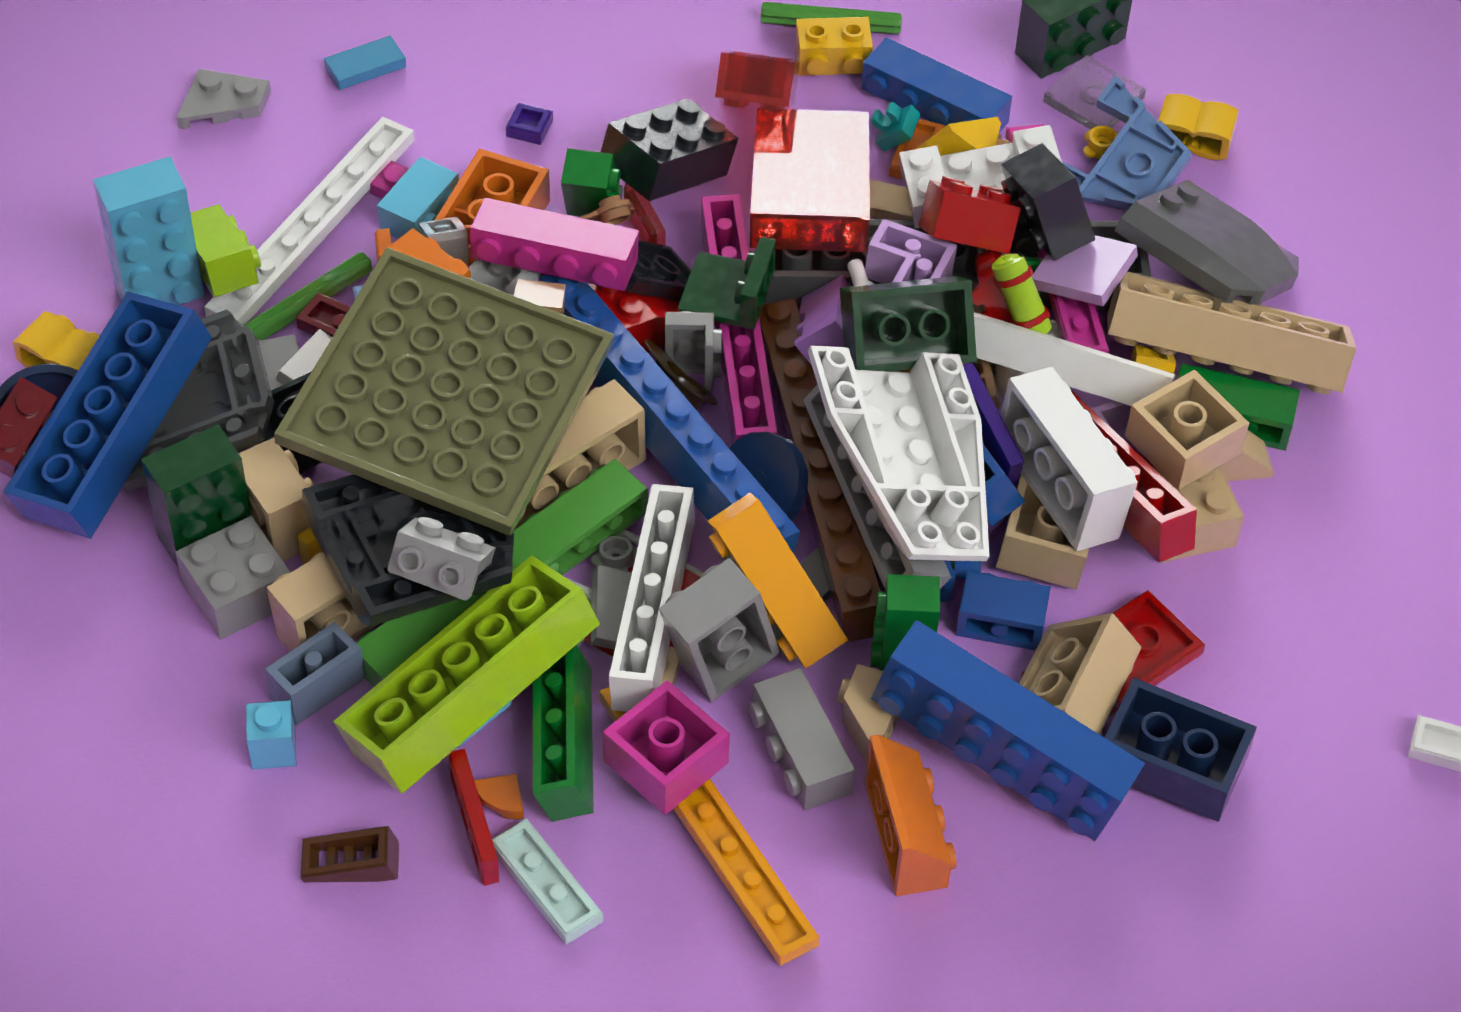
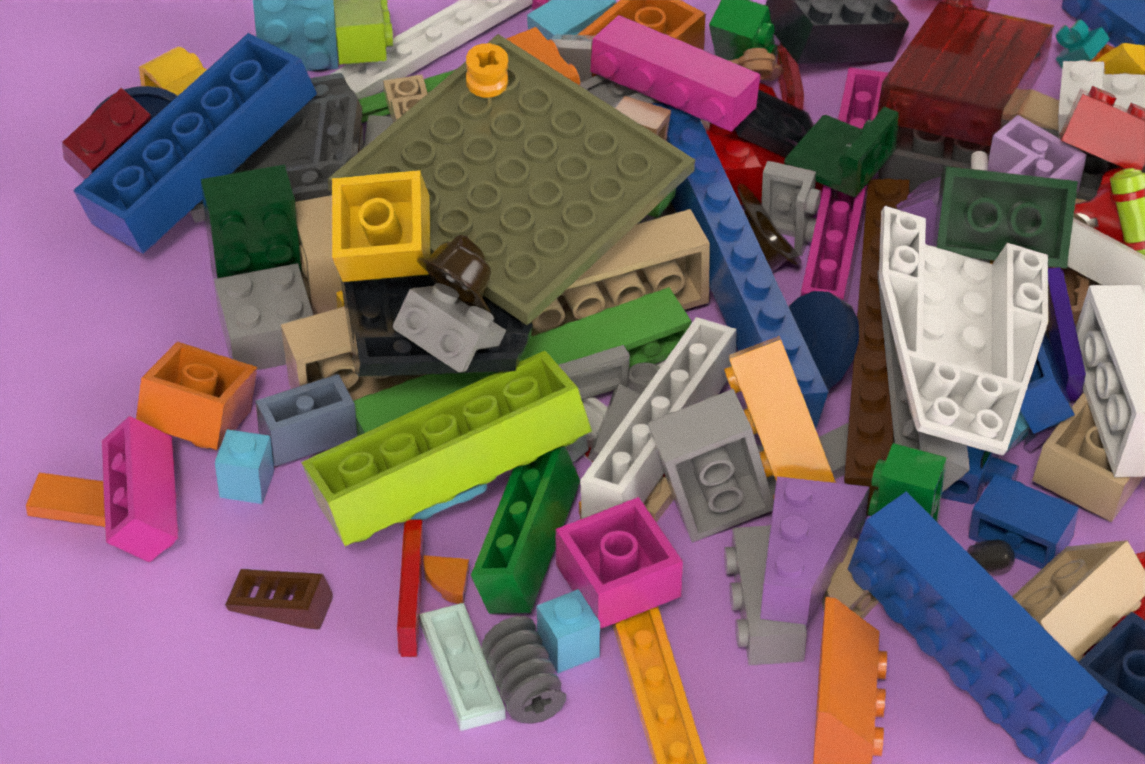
camera: 20 degrees right, 5 degrees down
none -> orange tile [26,472,105,527]
none -> dark pink brick [102,416,179,563]
none -> orange brick [136,341,258,450]
none -> yellow brick [332,170,430,282]
none -> tan slope [383,75,428,123]
none -> dark brown piece [417,235,491,314]
none -> light orange wheel [466,43,508,98]
none -> dark grey piece [482,616,566,724]
none -> medium azure brick [537,589,600,673]
none -> light grey tile [559,345,630,400]
none -> medium lavender wedge [760,476,869,625]
none -> clear smoke cylinder [967,539,1015,577]

